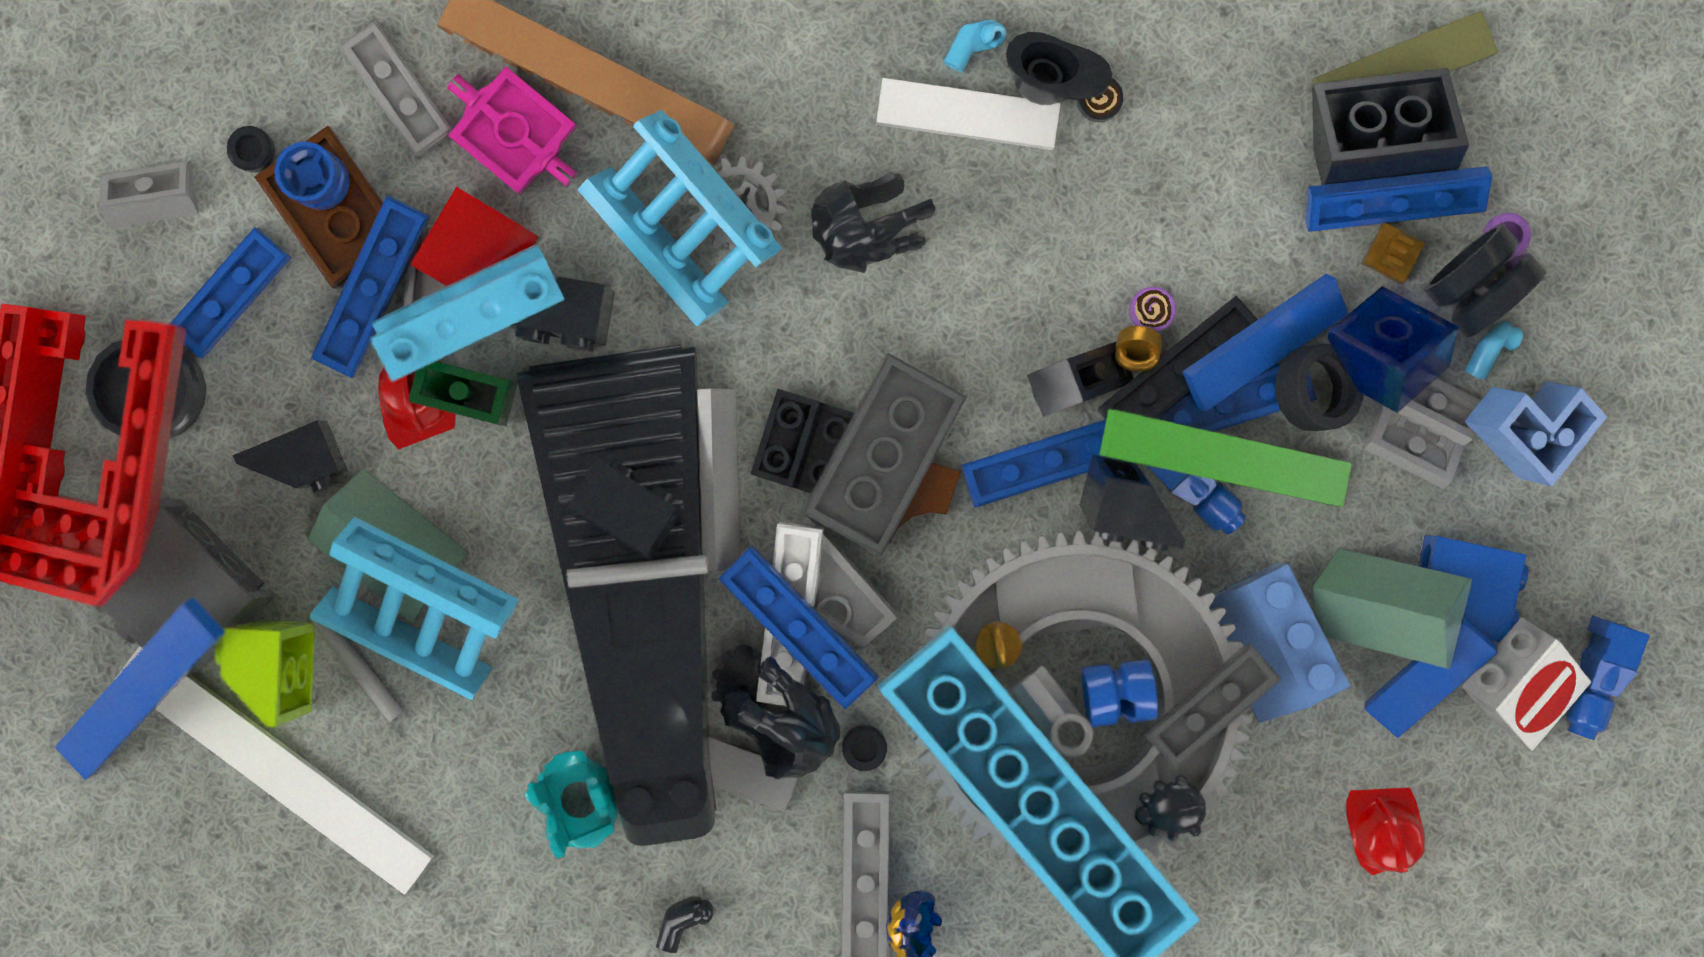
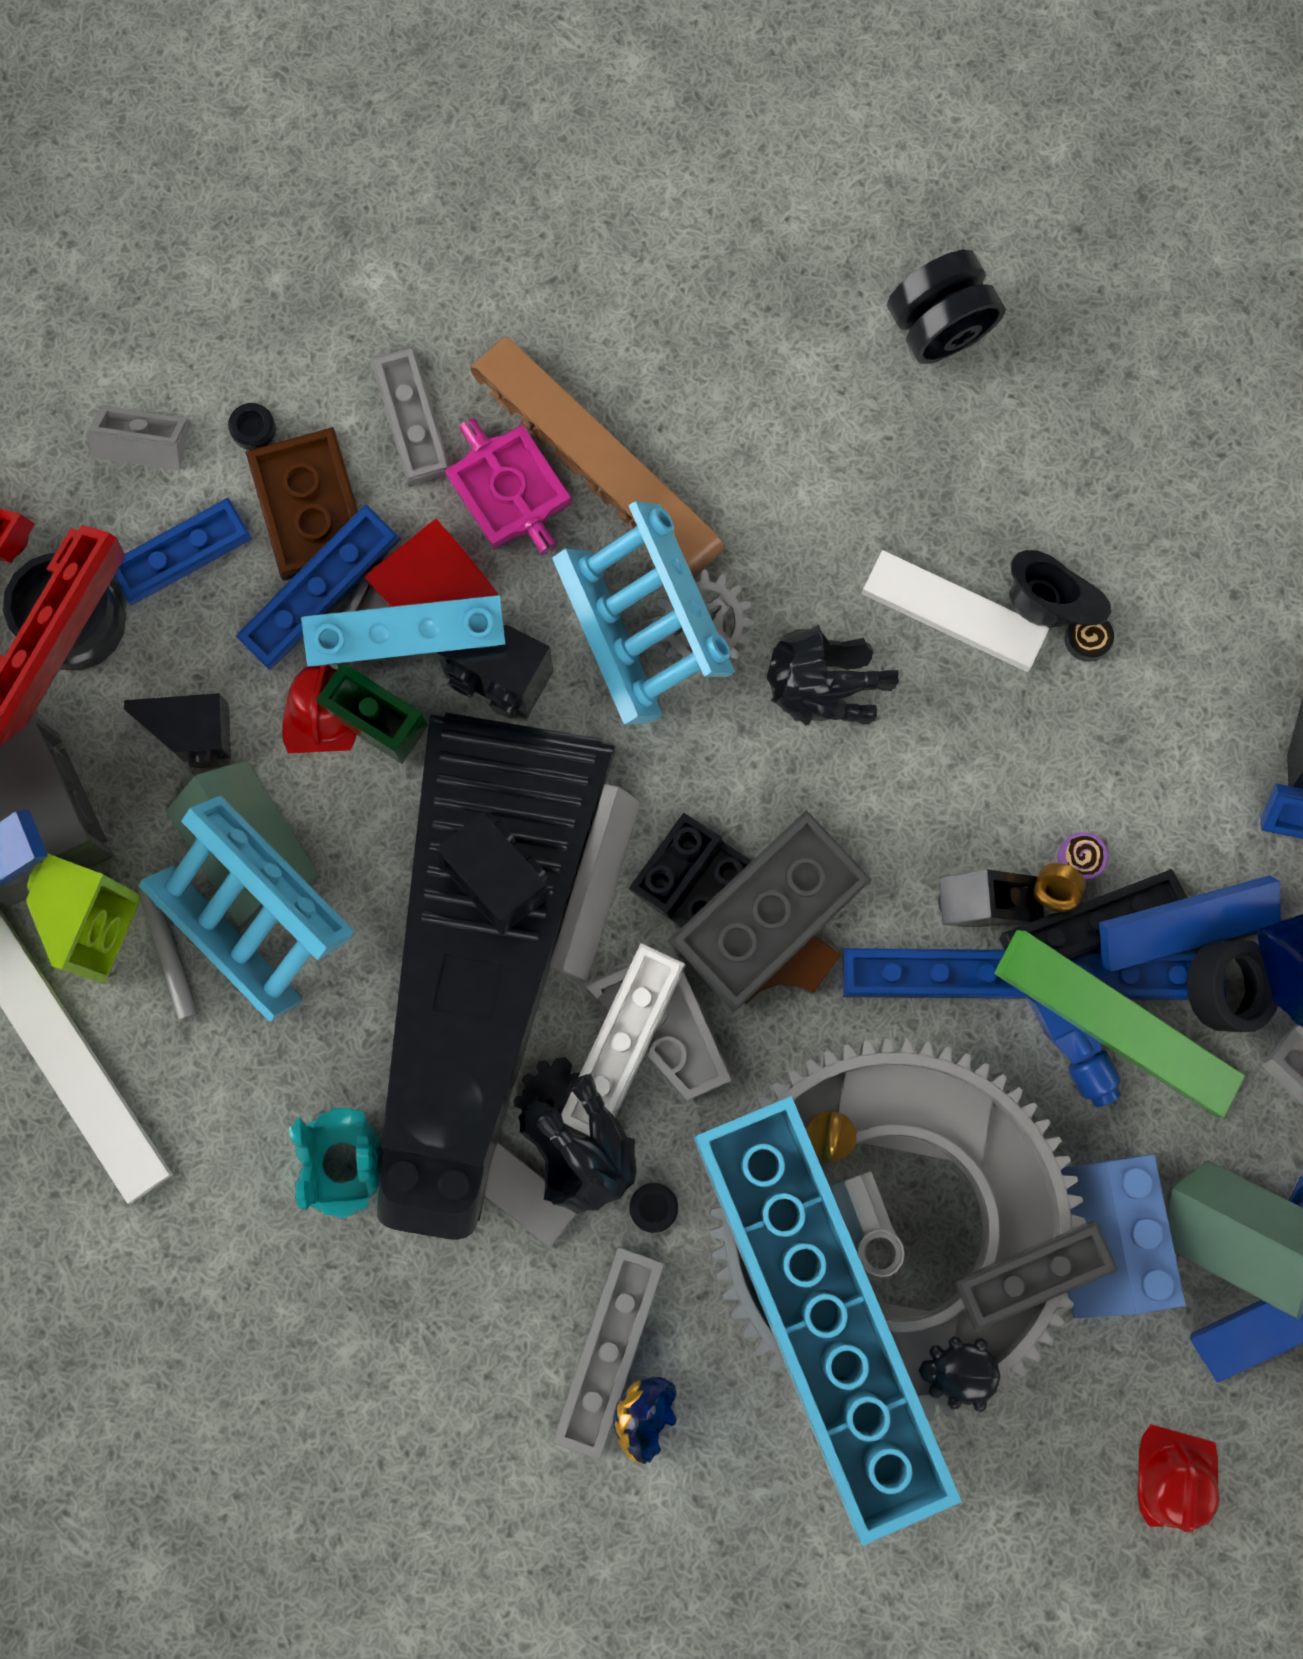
camera: 10 degrees right, 10 degrees down
blue wheel [274,141,350,210] -> none
light grey bar [567,555,708,588] -> none
black arm [656,896,714,953] -> none
blue tile [718,545,879,710] -> none
medium azure arm [943,19,1007,73] -> none
black slope [1079,454,1186,551] -> none
blue wheel [1081,659,1158,728] -> none

